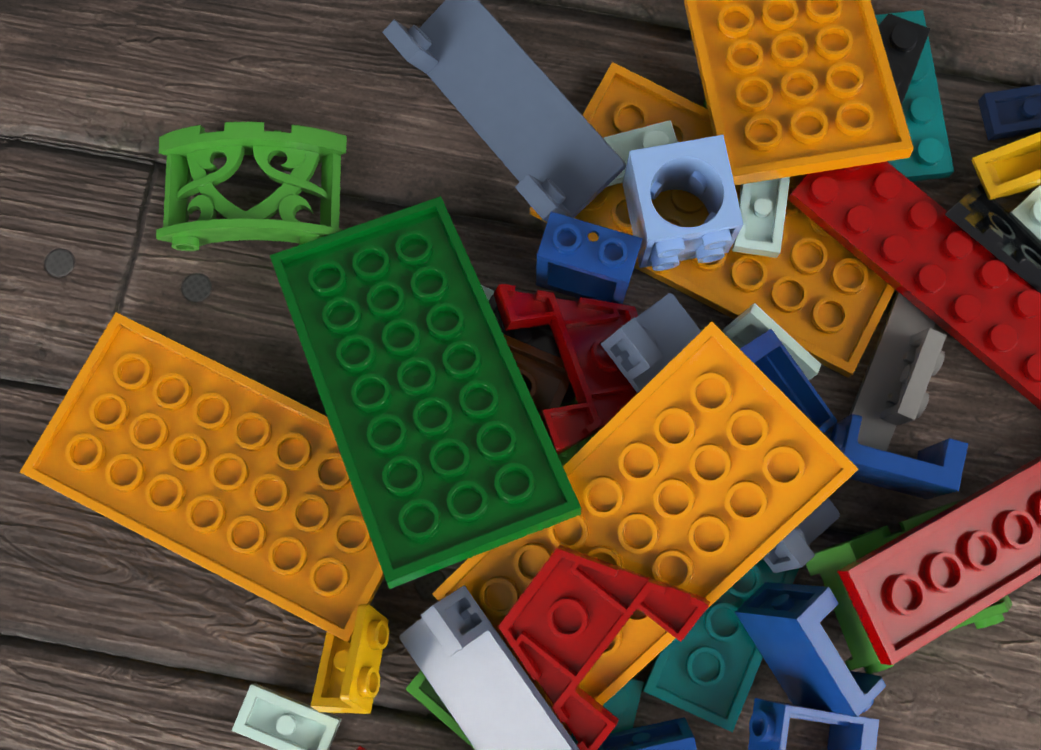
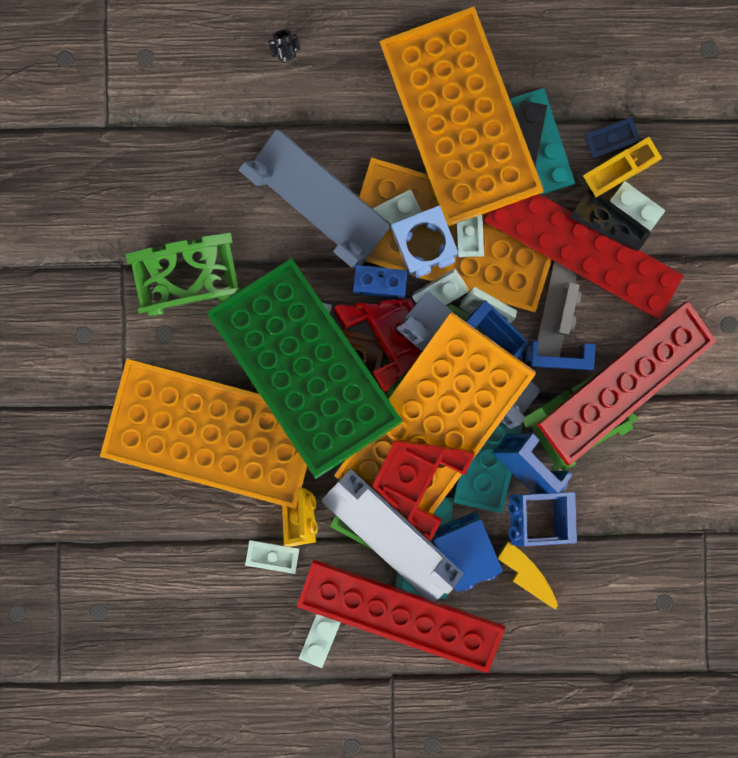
camera: 20 degrees left, 10 degrees up
none -> light aqua plate [412,269,469,305]

